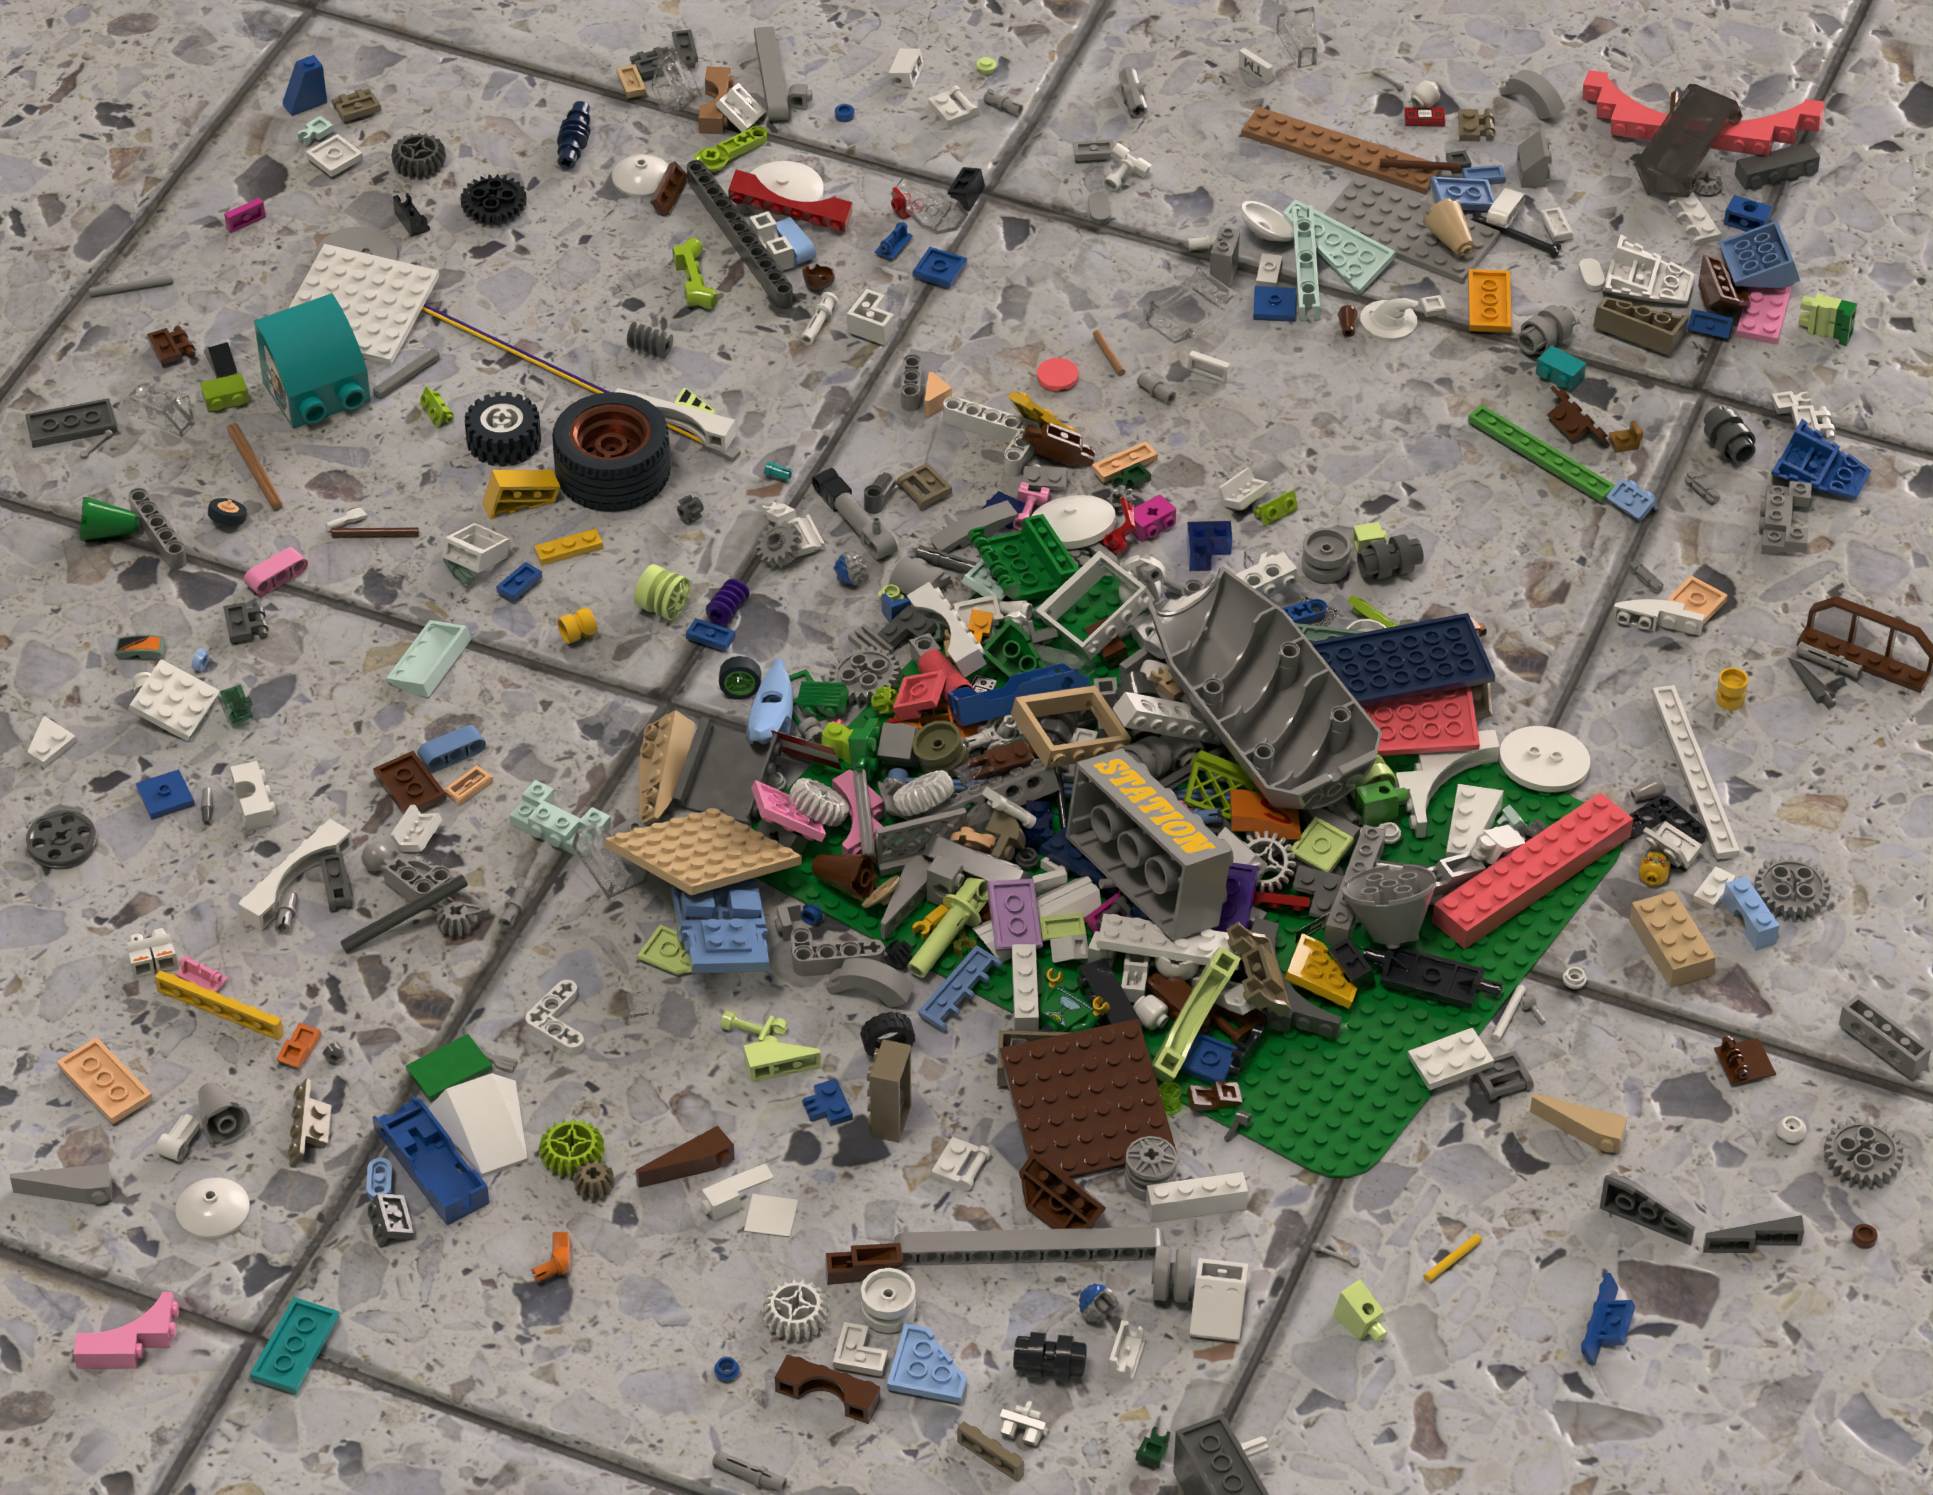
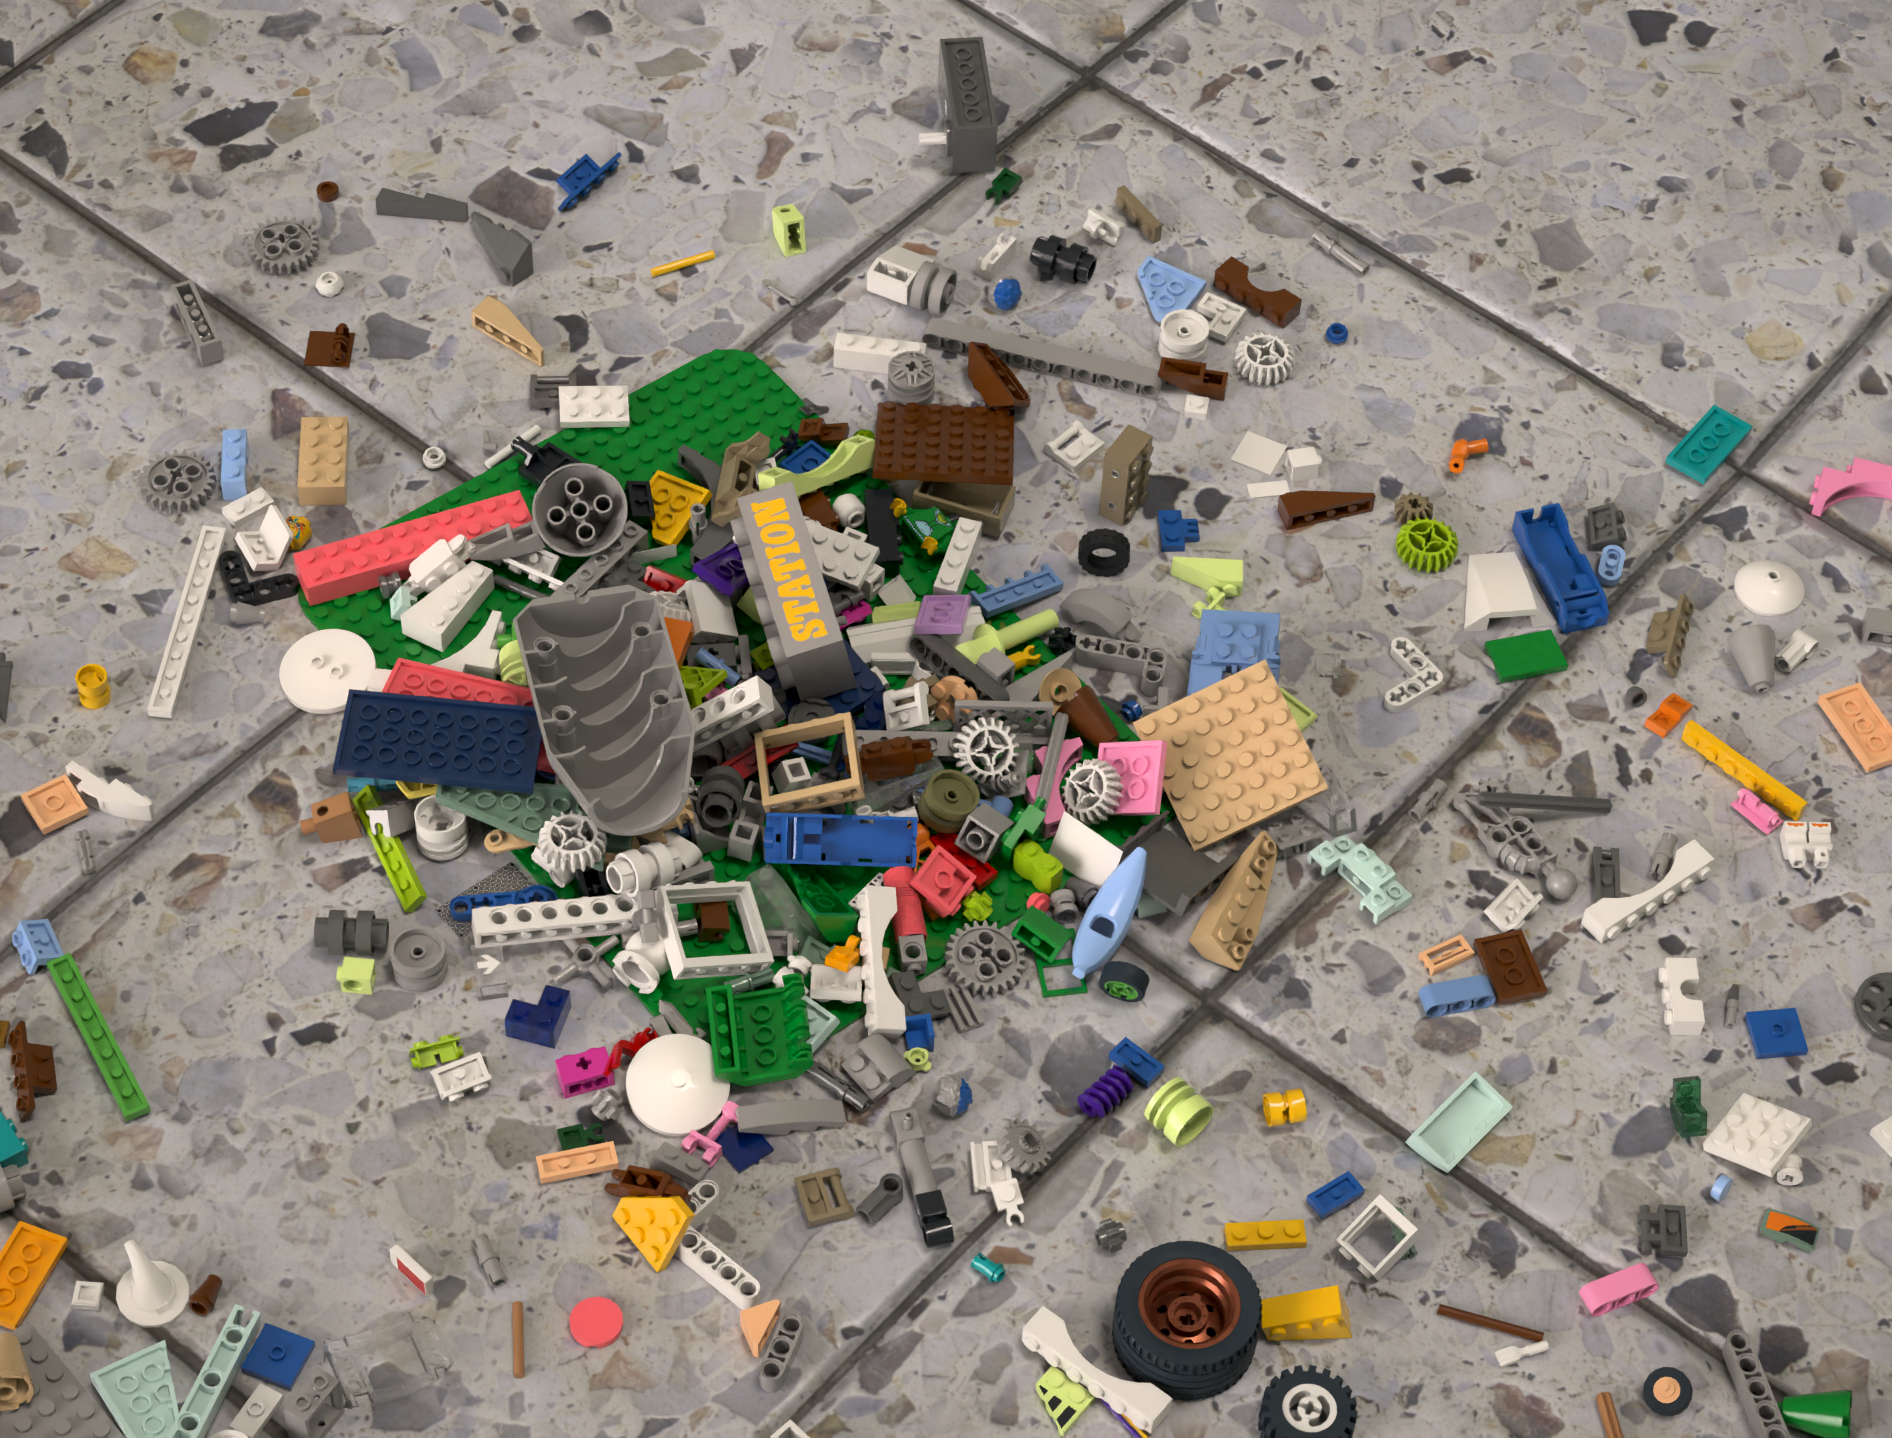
camera: 165 degrees left, 5 degrees up
none -> light grey pin [689,503,708,544]
none -> white plate [1183,394,1209,420]

